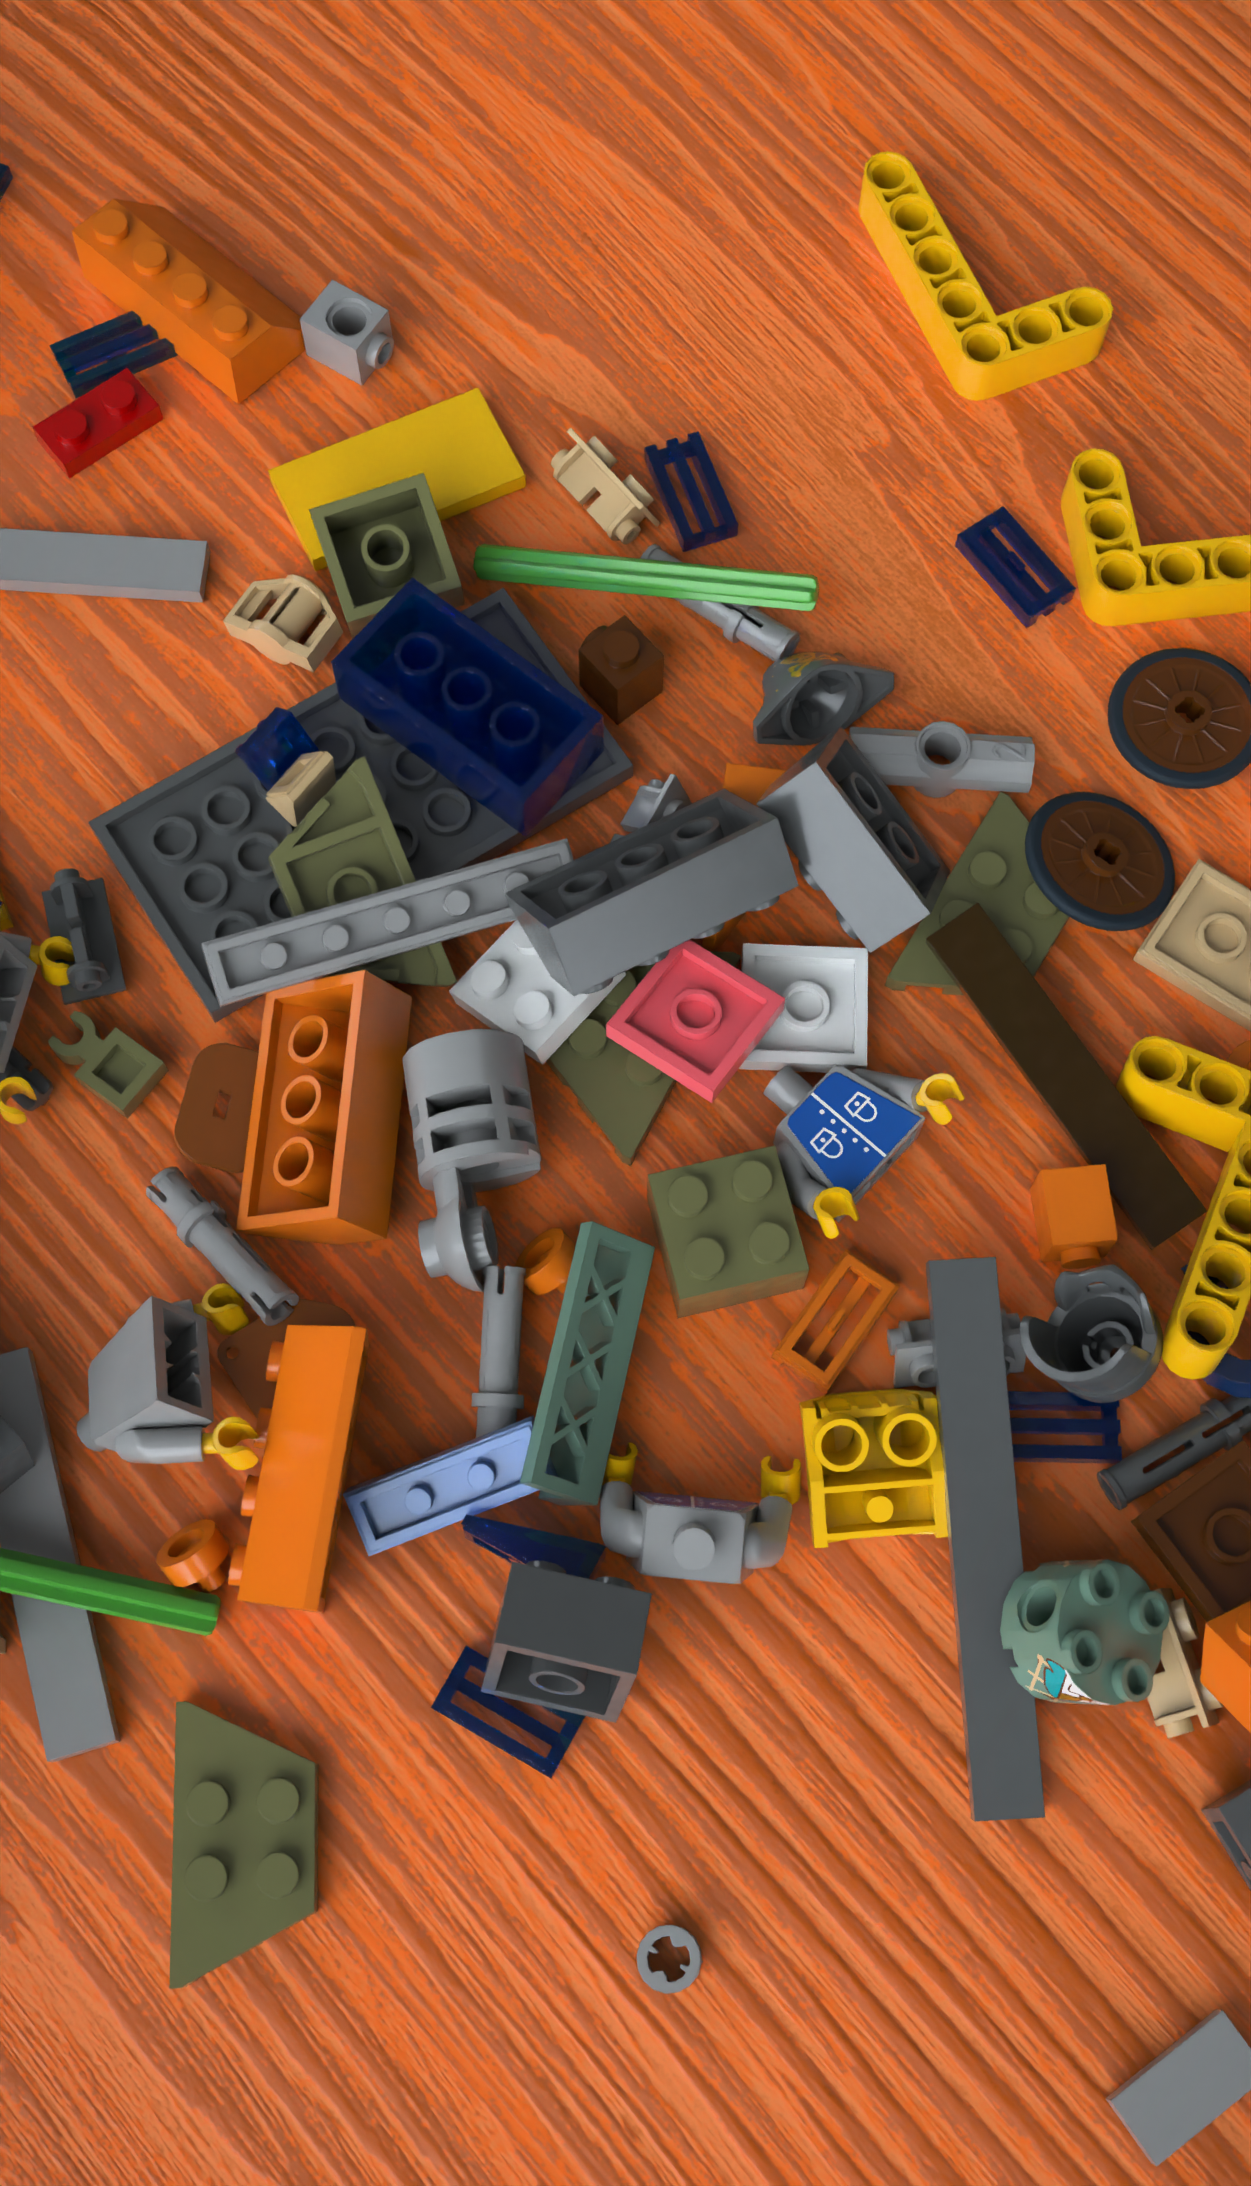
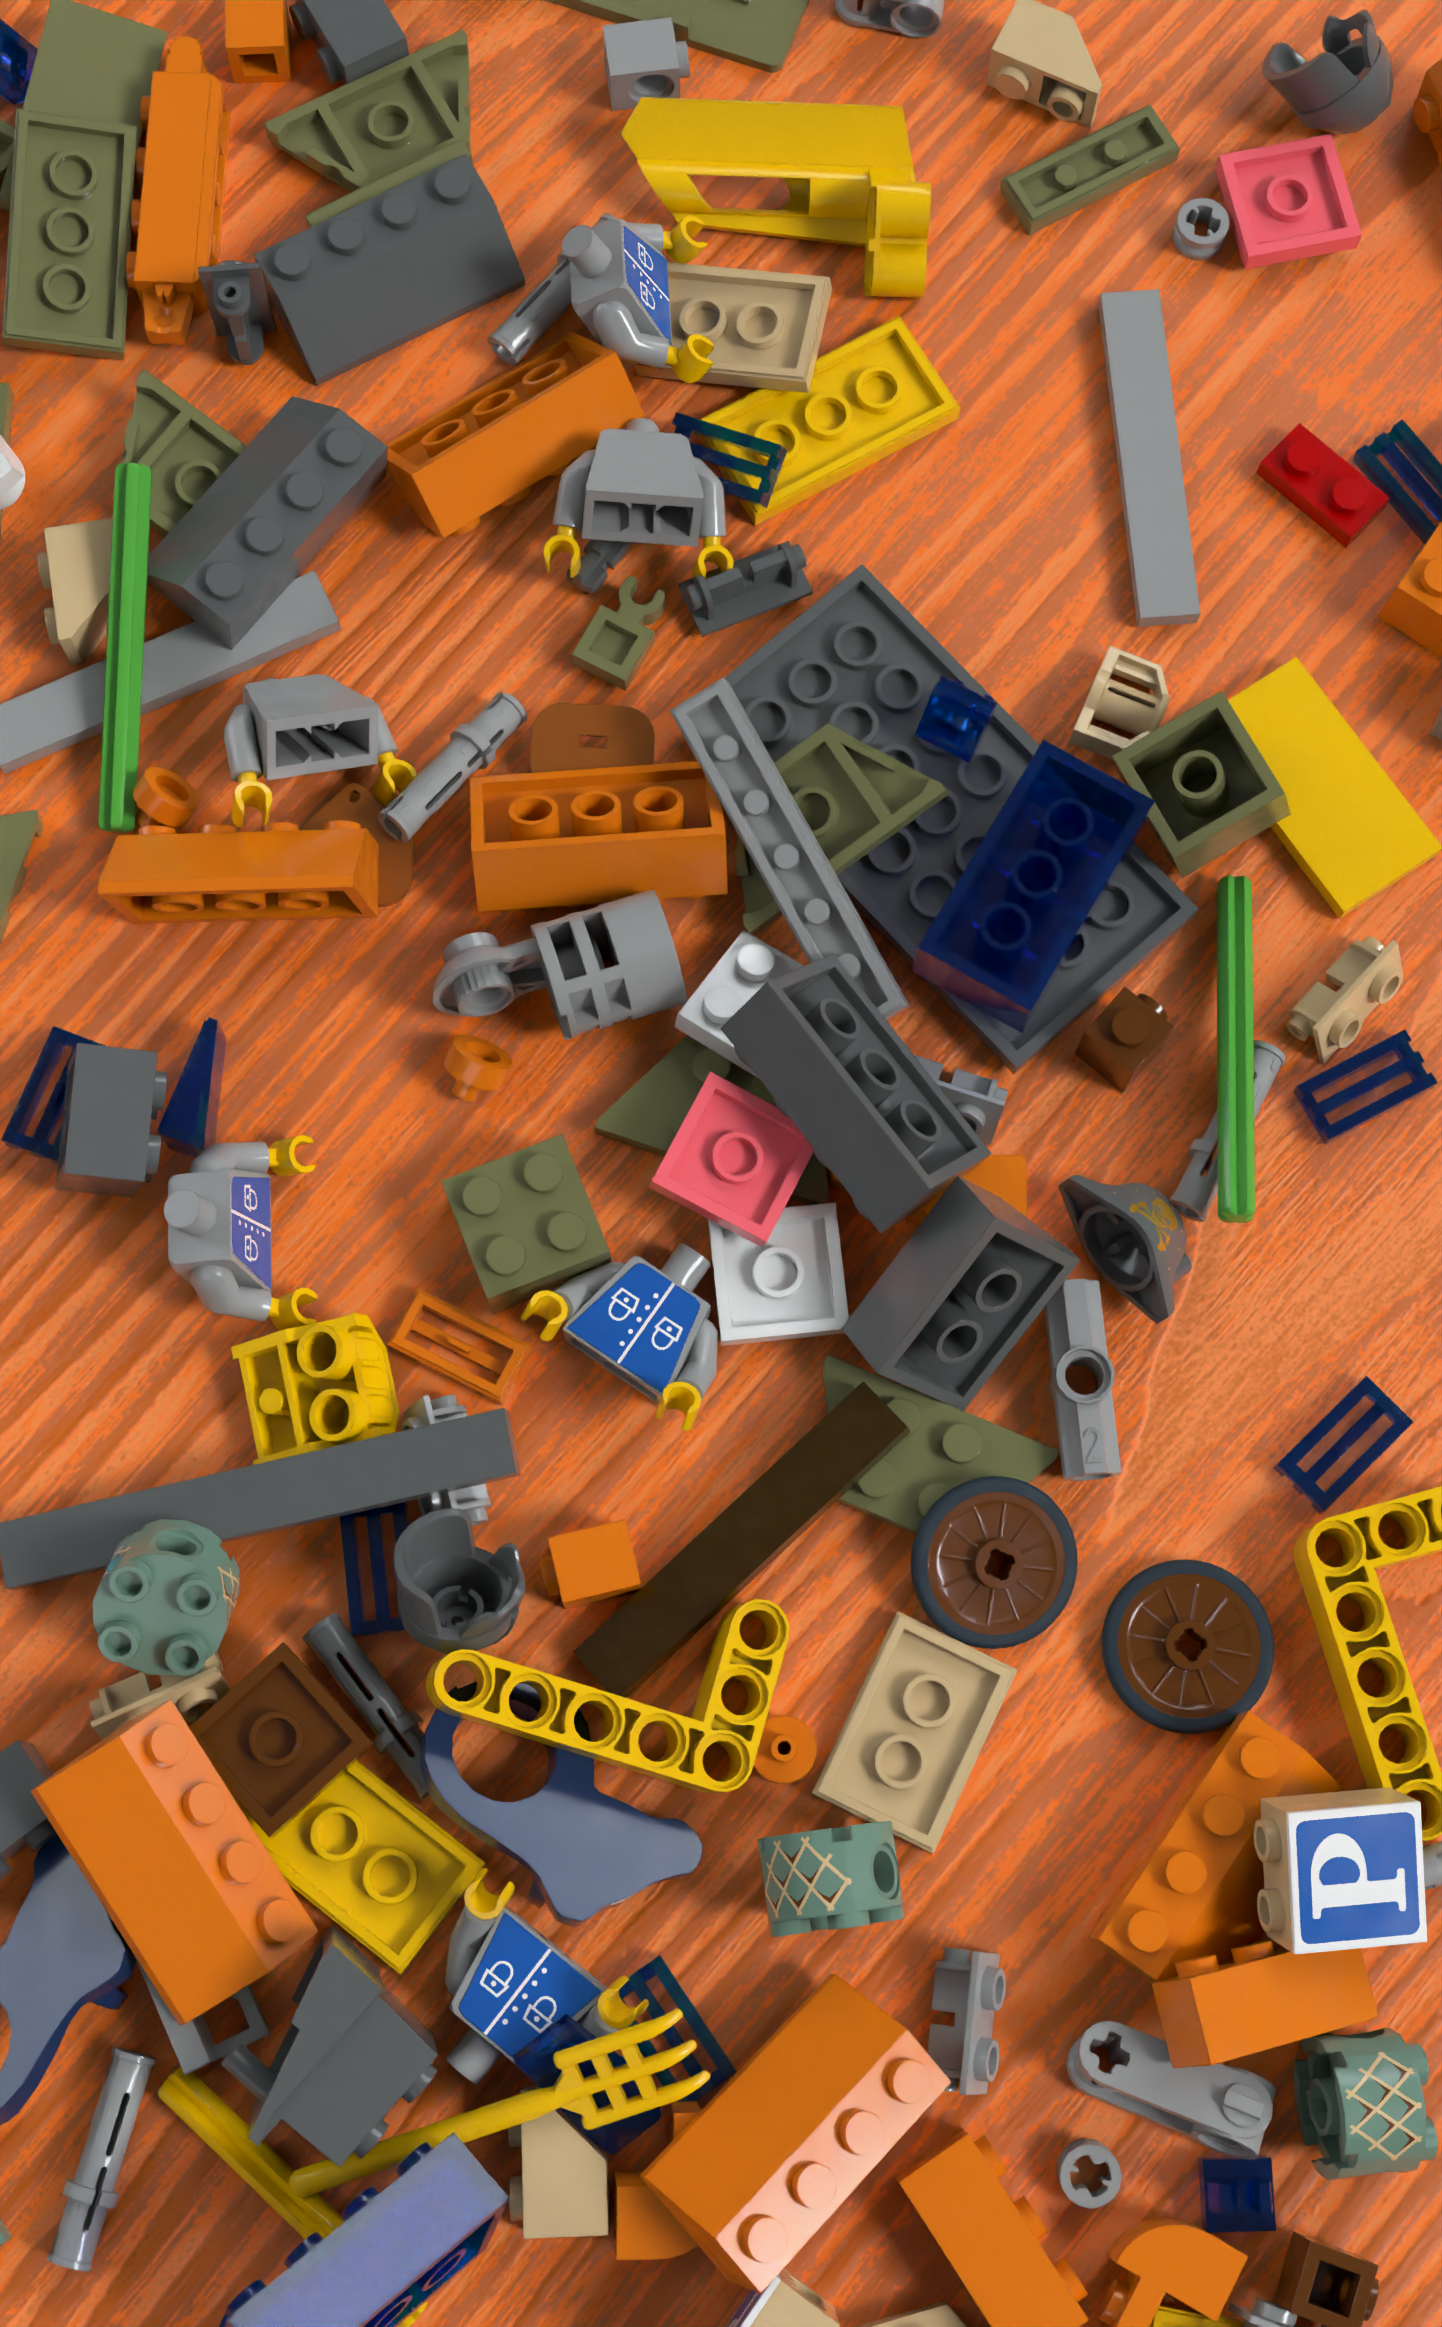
camera: 80 degrees right, 5 degrees up
tan slope [265,751,336,827] -> none
medium blue tile [343,1416,559,1556] -> none
light grey pin [471,1266,526,1438] -> none
sand green fence [520,1221,655,1505] -> none

